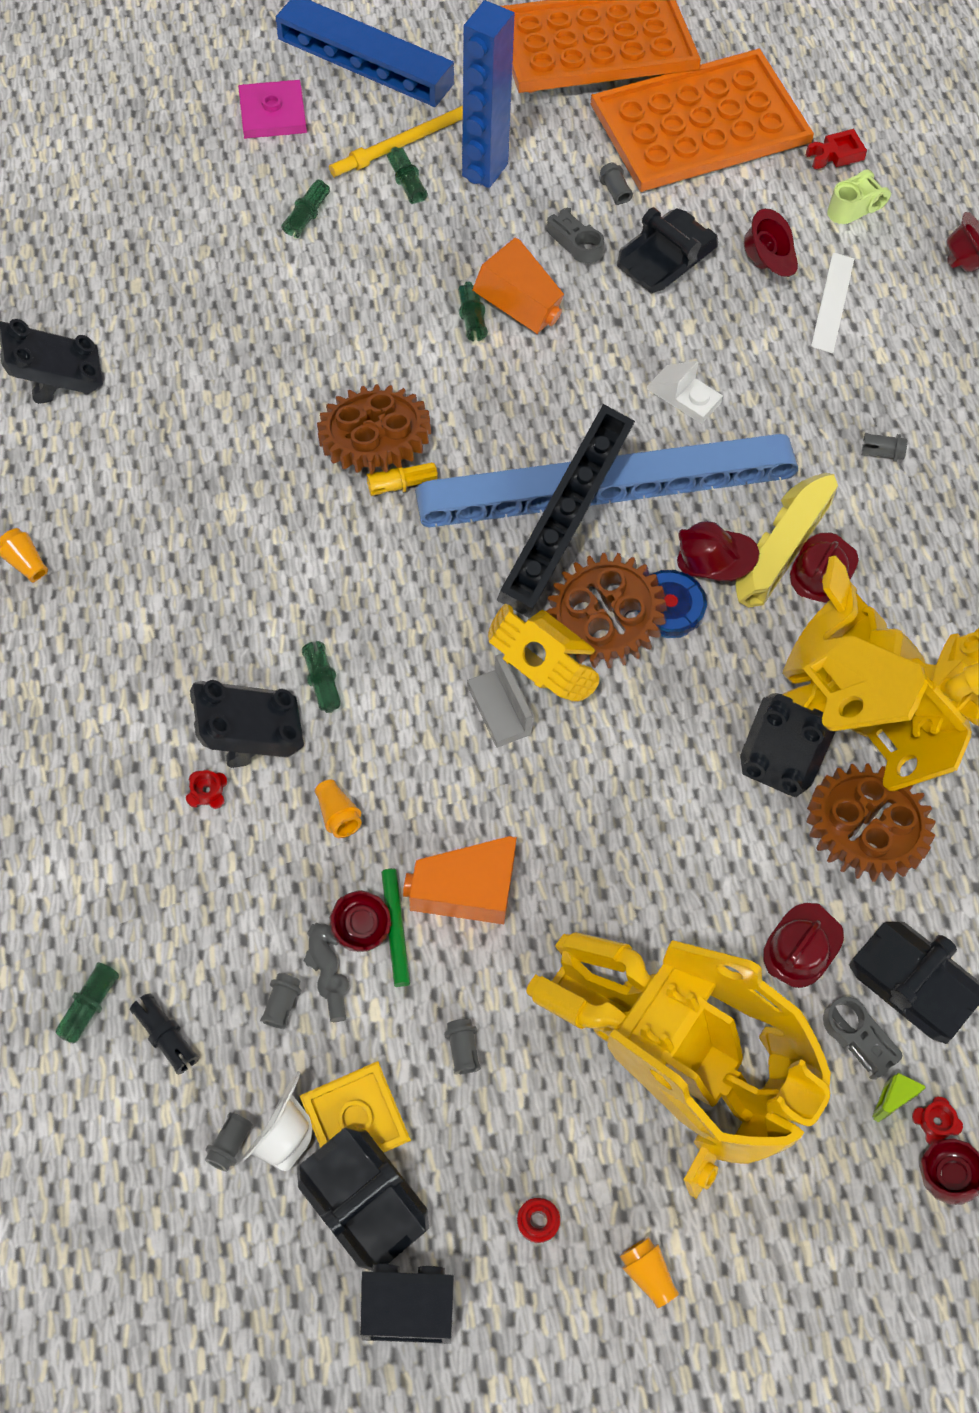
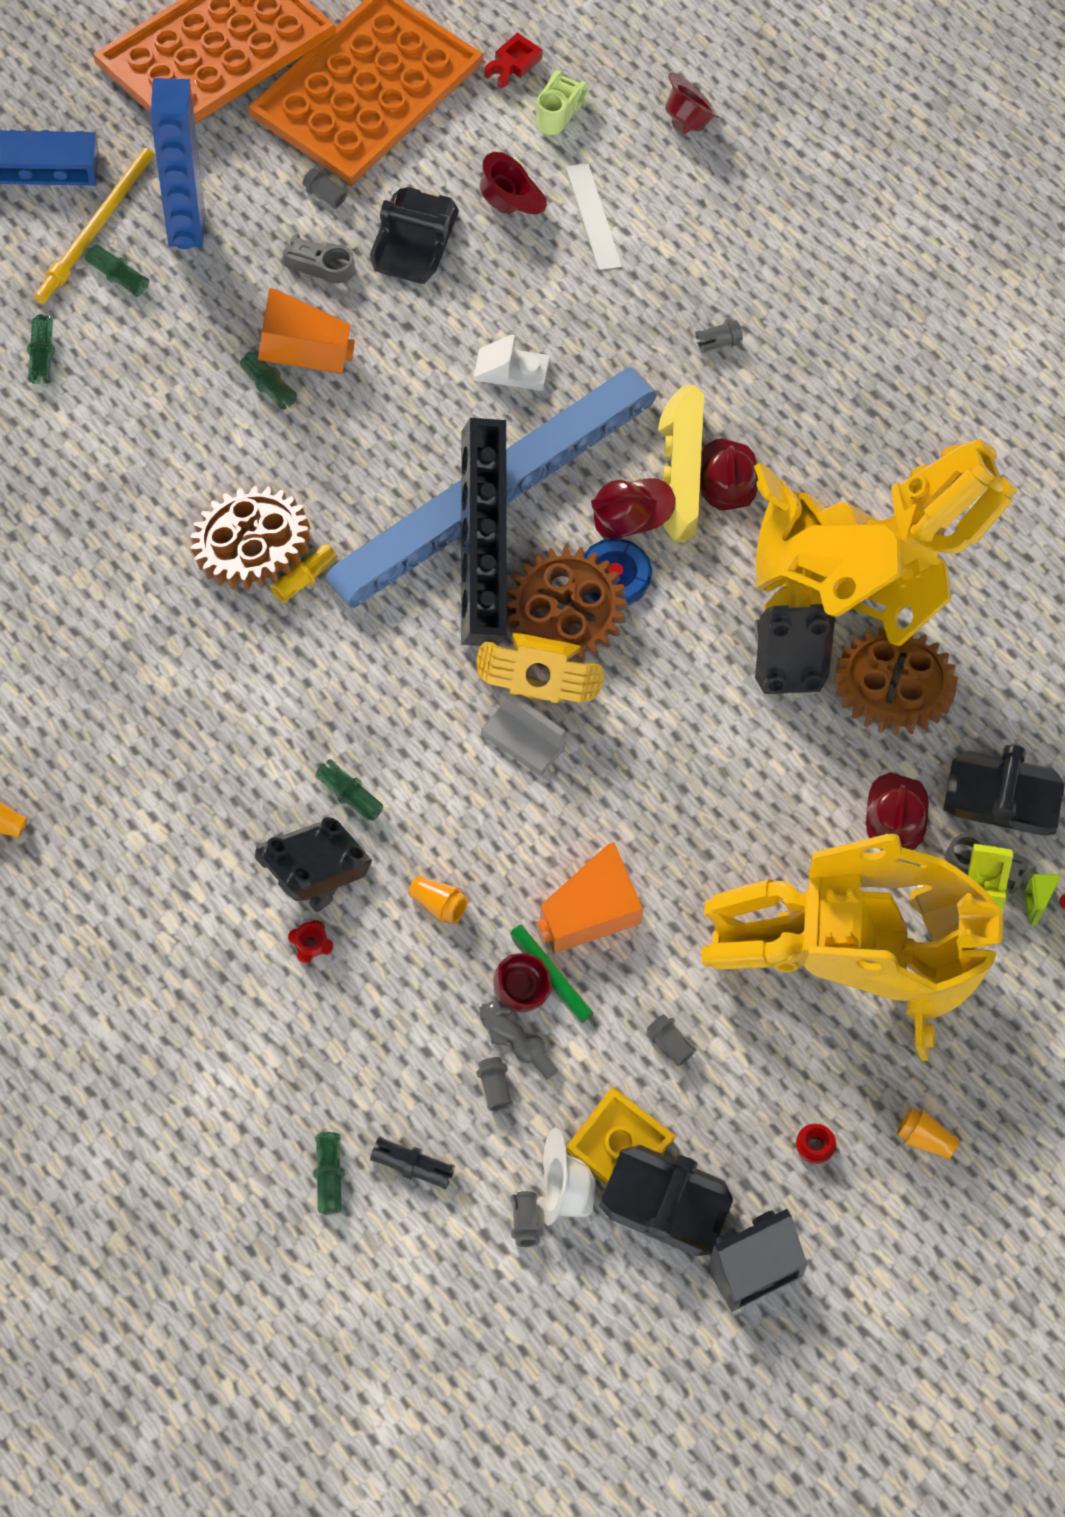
camera: 30 degrees left, 0 degrees up
none -> neon yellow slope [968,844,1013,914]

